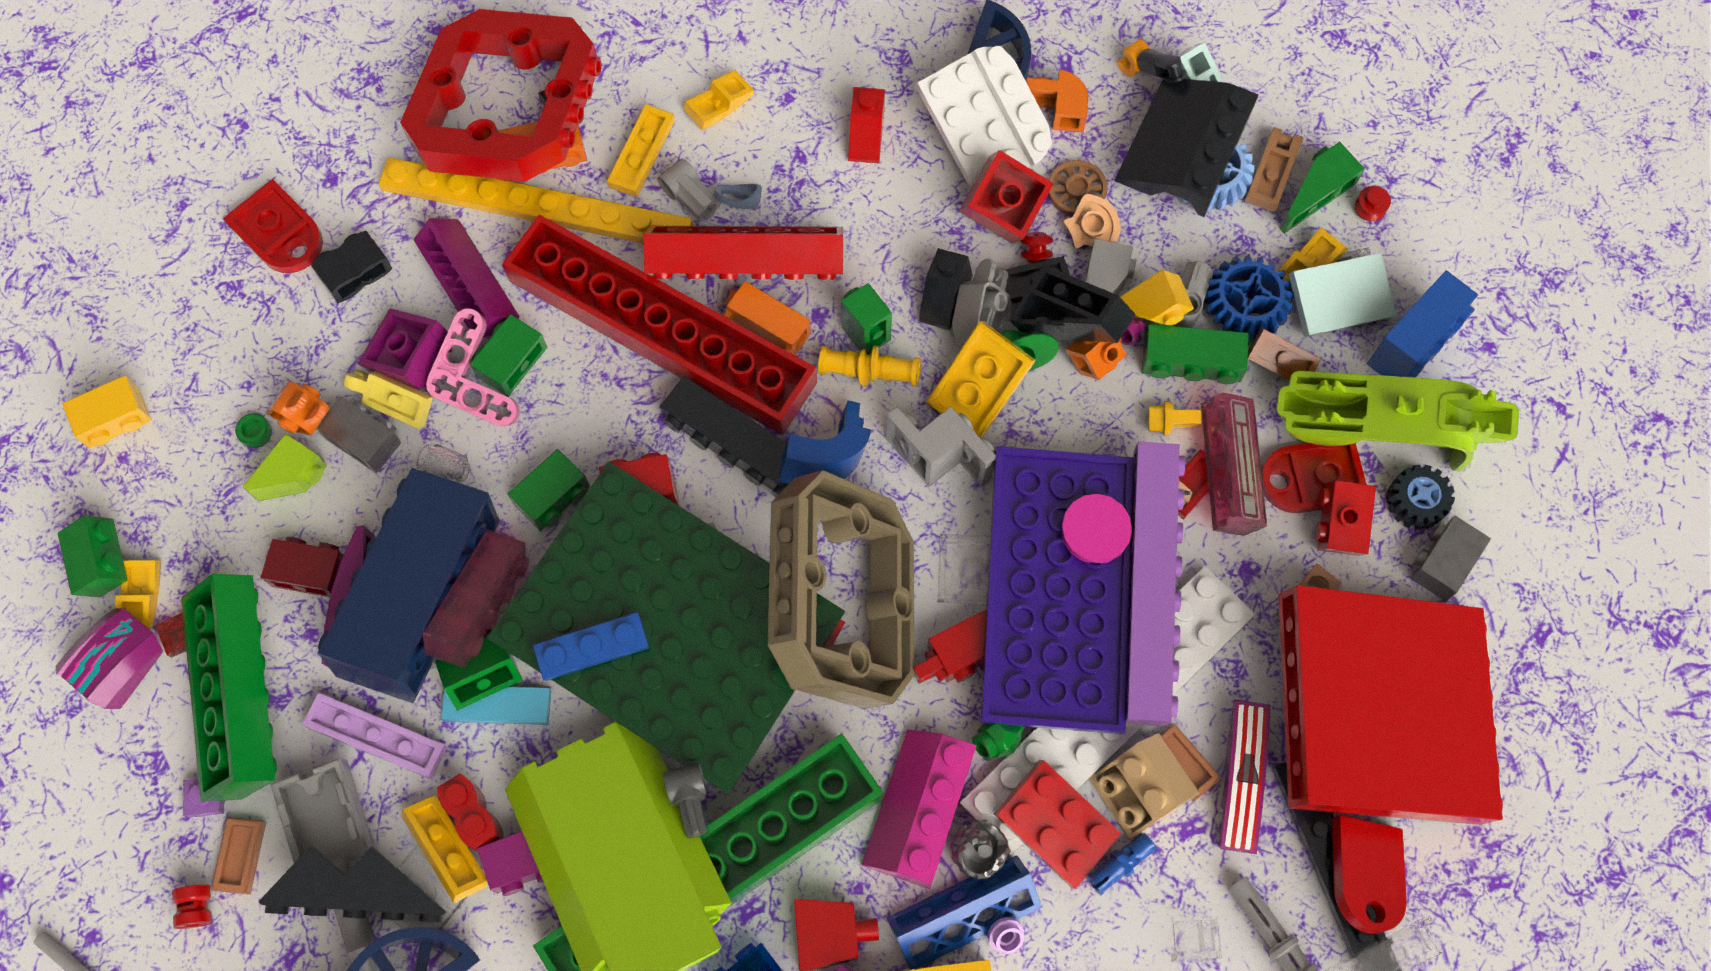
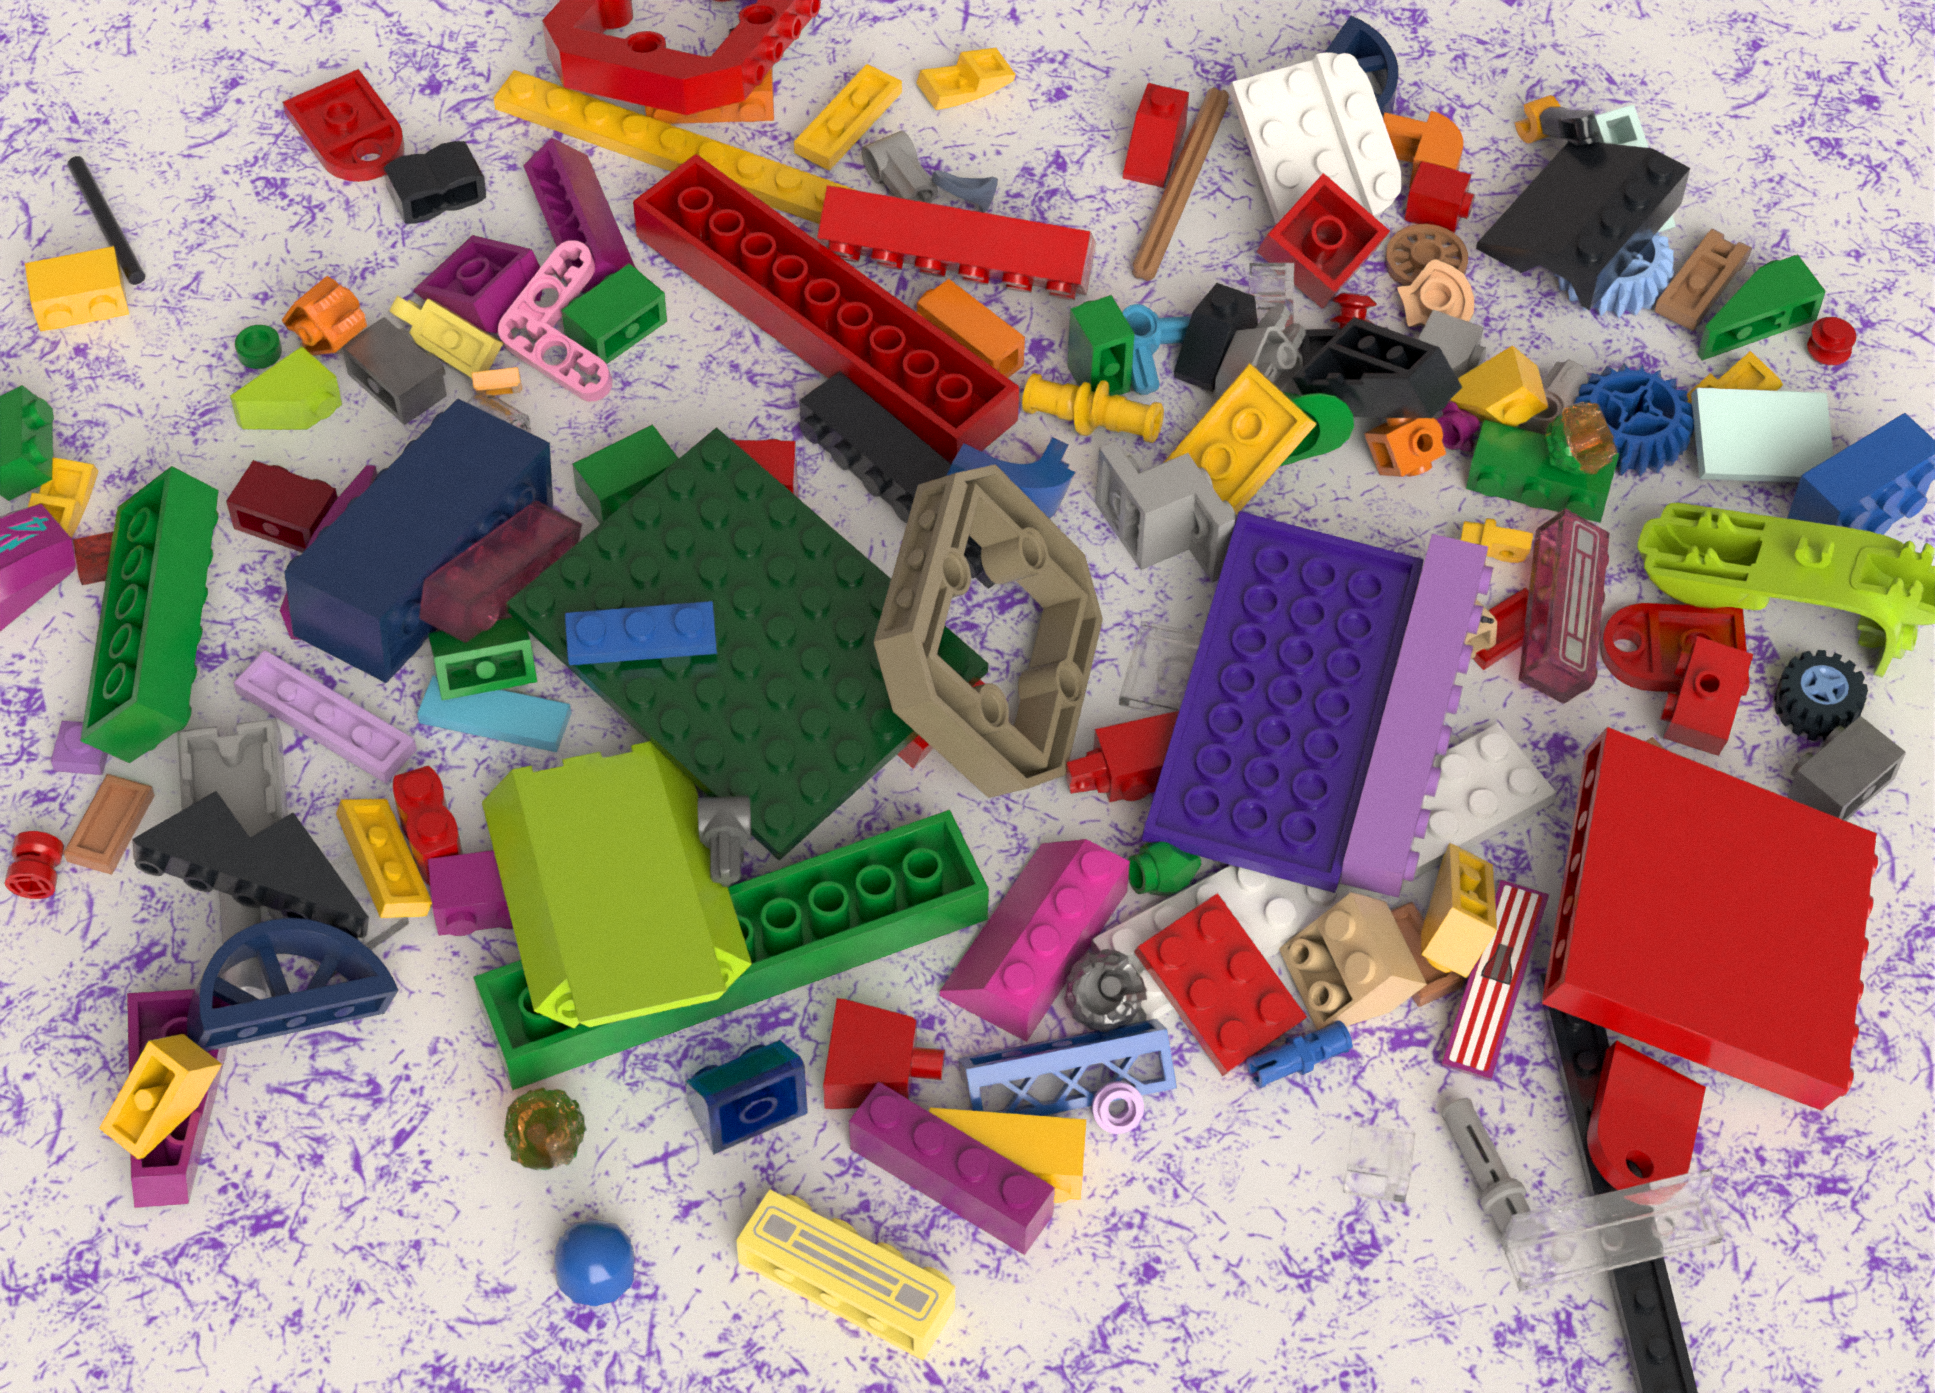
camera: 10 degrees right, 15 degrees down
dark pink tile [1061,494,1132,564] -> none
plate [1248,327,1322,380] -> none
none -> black bar [67,156,146,285]
none -> light orange tile [472,367,522,397]
none -> dark azure axle [1122,304,1191,396]
none -> medium nougat axle [1132,87,1229,281]
none -> clear panel [1249,263,1294,329]
none -> red brick [1404,161,1475,233]
none -> yellow slope [1421,843,1497,978]
none -> clear orange piece [1543,402,1618,475]

